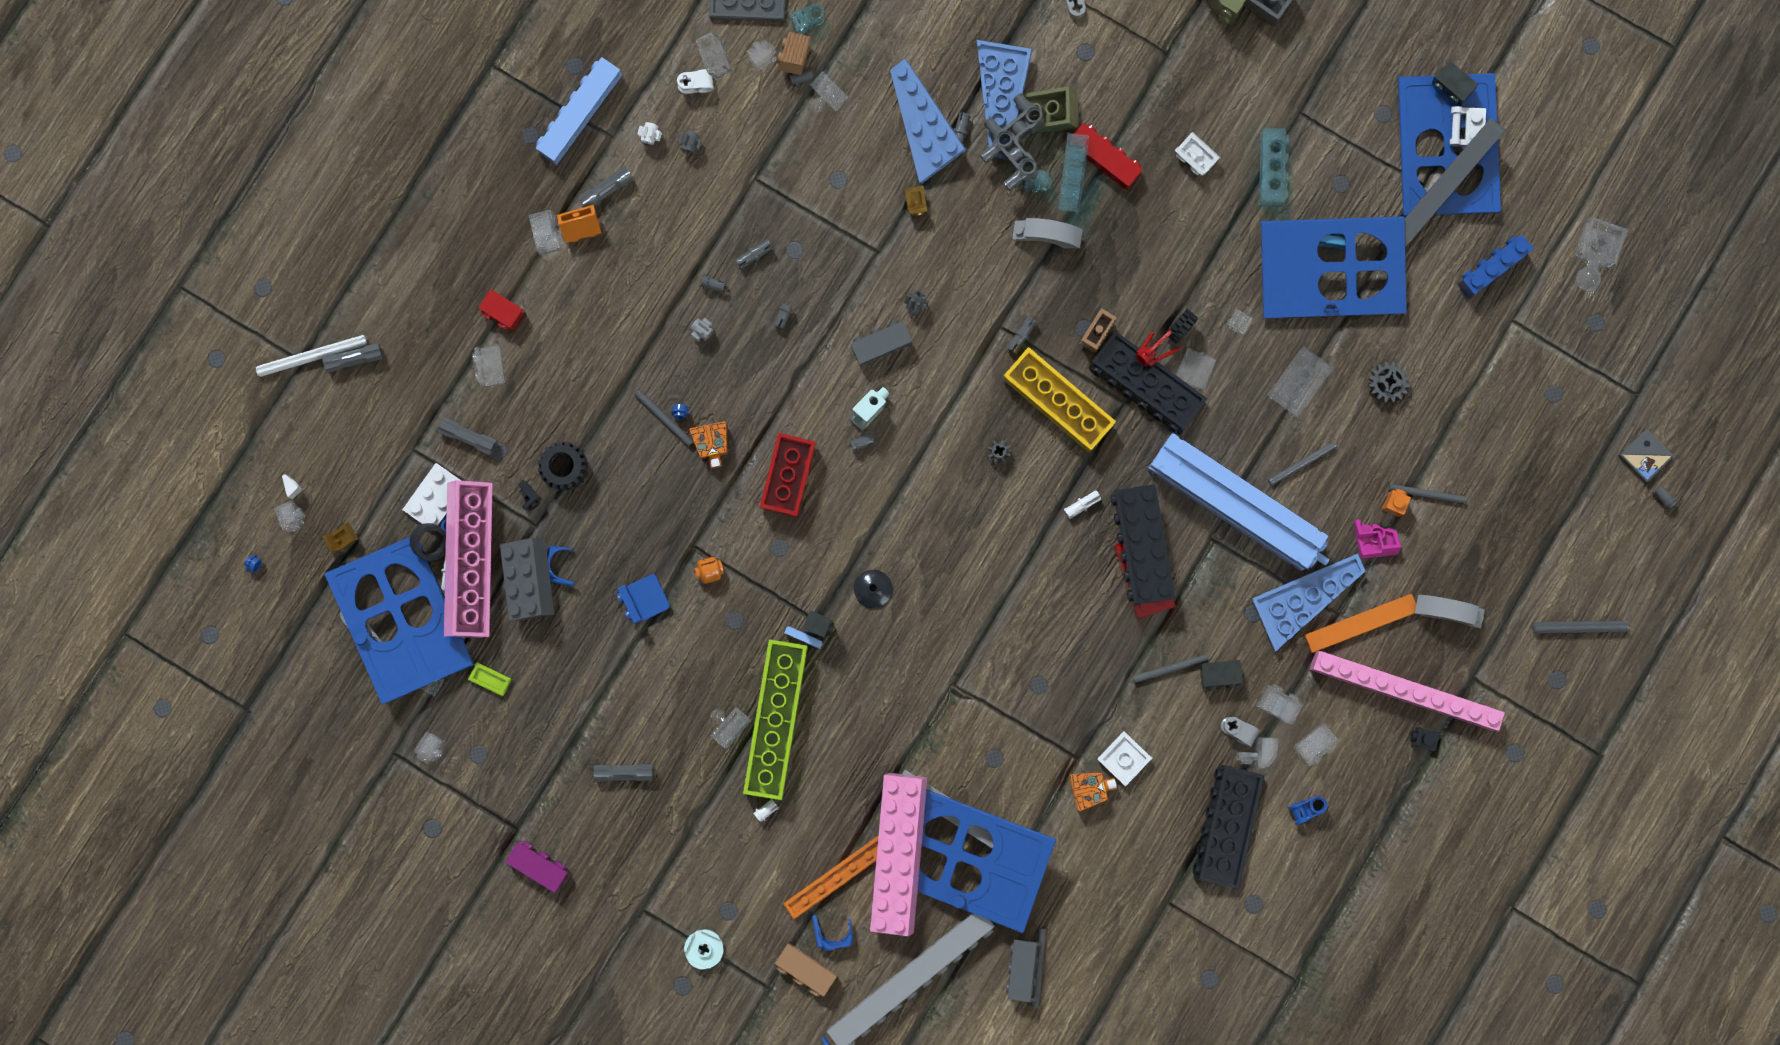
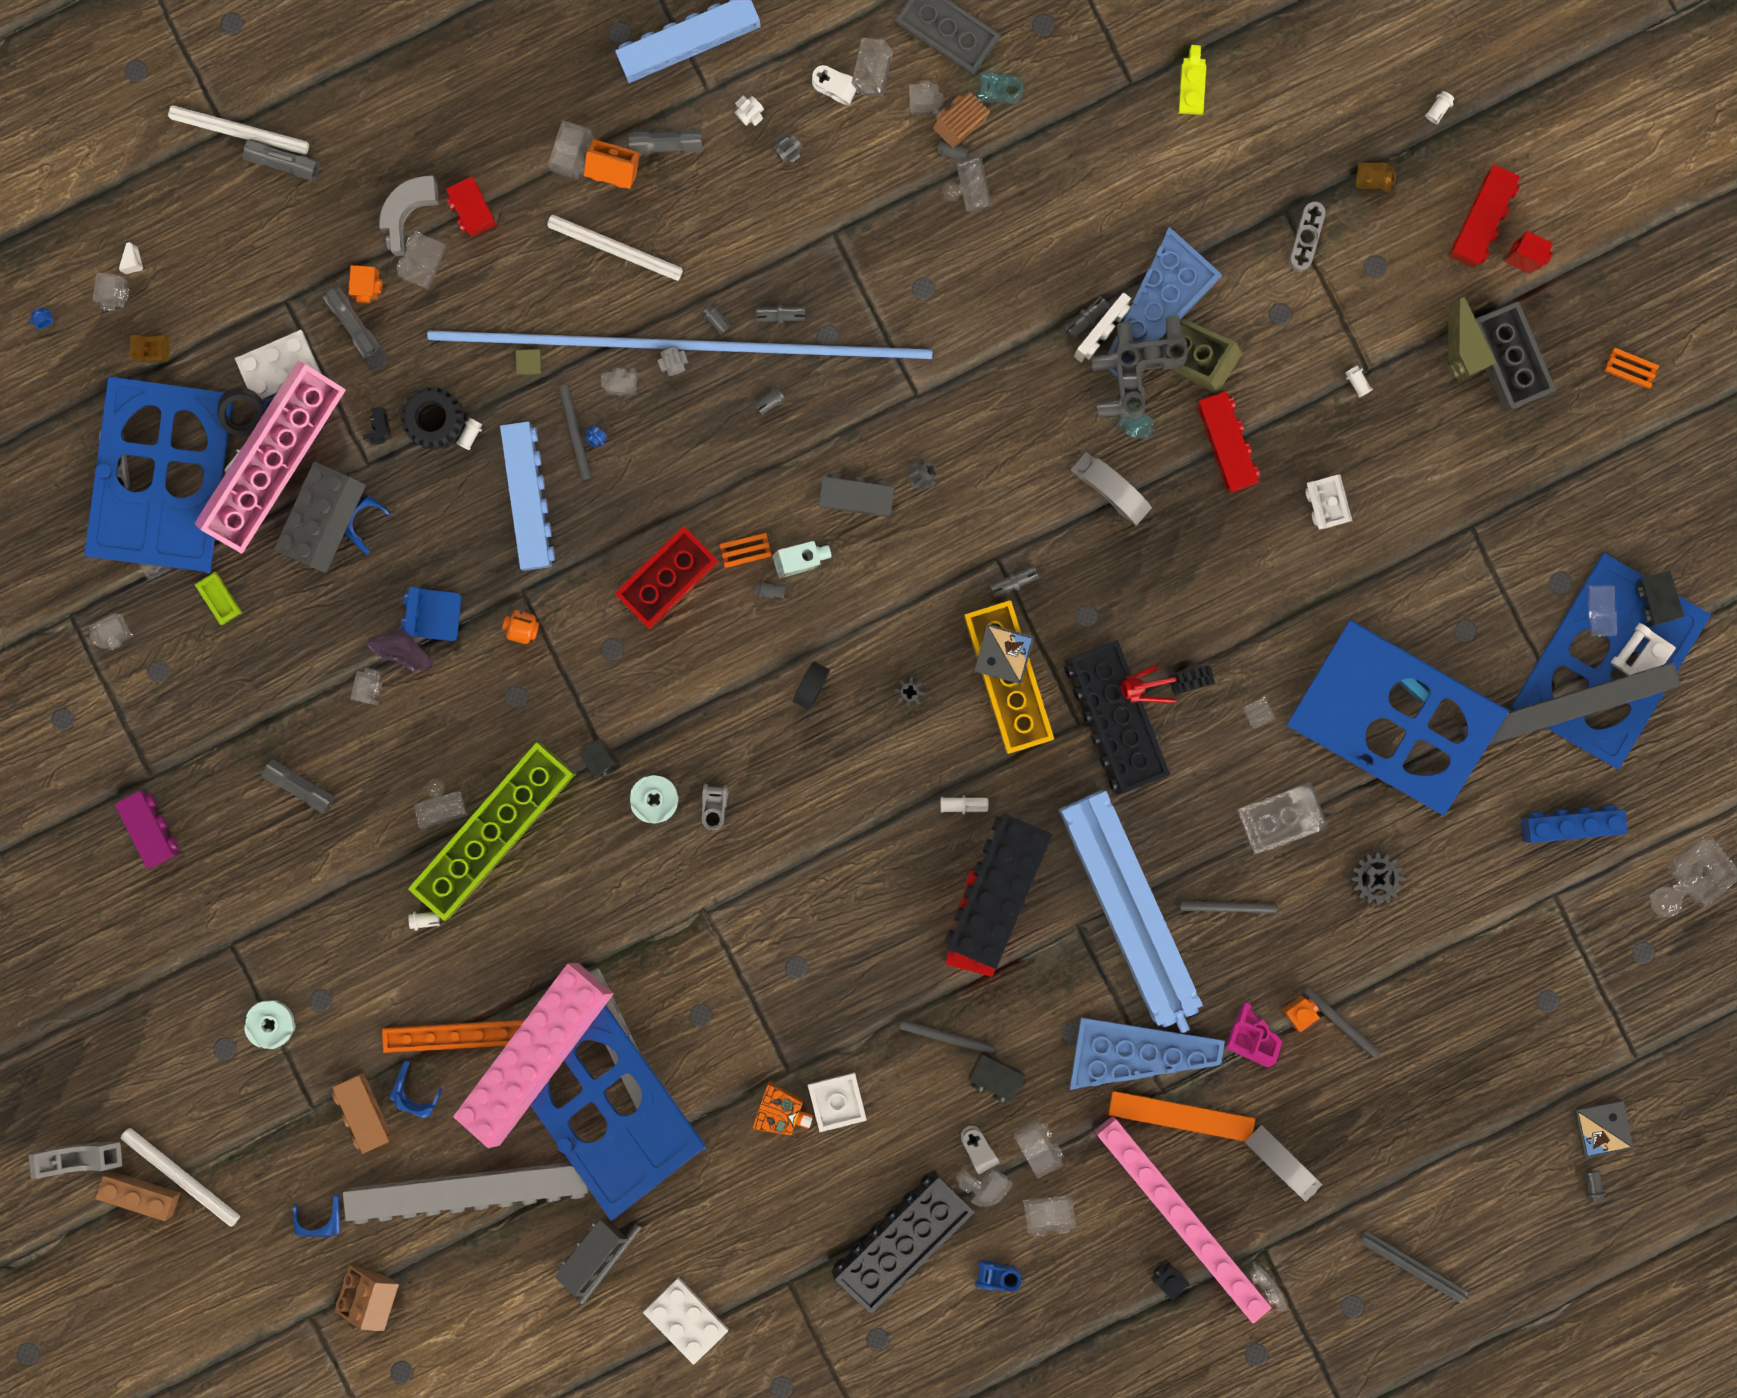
camera: 30 degrees right, 5 degrees up
orange torso [690,421,728,468] -> none
light blue tile [784,626,823,649] -> none
black dish [854,570,892,608] -> none
medium blue wing [890,59,966,184] -> none
pearl gold bracket [905,185,928,216] -> none
clear light blue brick [1058,133,1089,212] -> none
medium nougat brick [1079,308,1117,353] -> none
clear piece [1176,348,1216,390] -> none
clear light blue brick [1259,128,1289,207] -> none
none -> orange brick [349,265,382,303]
none -> clear brick [350,668,382,705]
none -> clear purple tile [367,630,433,672]
none -> light grey arch [379,176,440,256]
none -> light blue piece [427,330,933,359]
none -> white pin [456,418,482,450]
none -> light blue brick [500,422,555,571]
none -> olive tile [516,349,542,375]
none -> white axle [547,215,683,281]
none -> clear brick [601,368,637,396]
none -> light aqua plate [630,775,679,823]
none -> white plate [643,1277,729,1365]
none -> light grey piece [702,784,728,830]
none -> orange tile [719,533,772,568]
none -> black tyre [792,661,830,710]
none -> tile [974,624,1034,684]
none -> white plate [1074,292,1131,362]
none -> clear slope [1249,1261,1287,1311]
none -> white pin [1345,365,1373,398]
none -> clear slope [1588,585,1617,636]

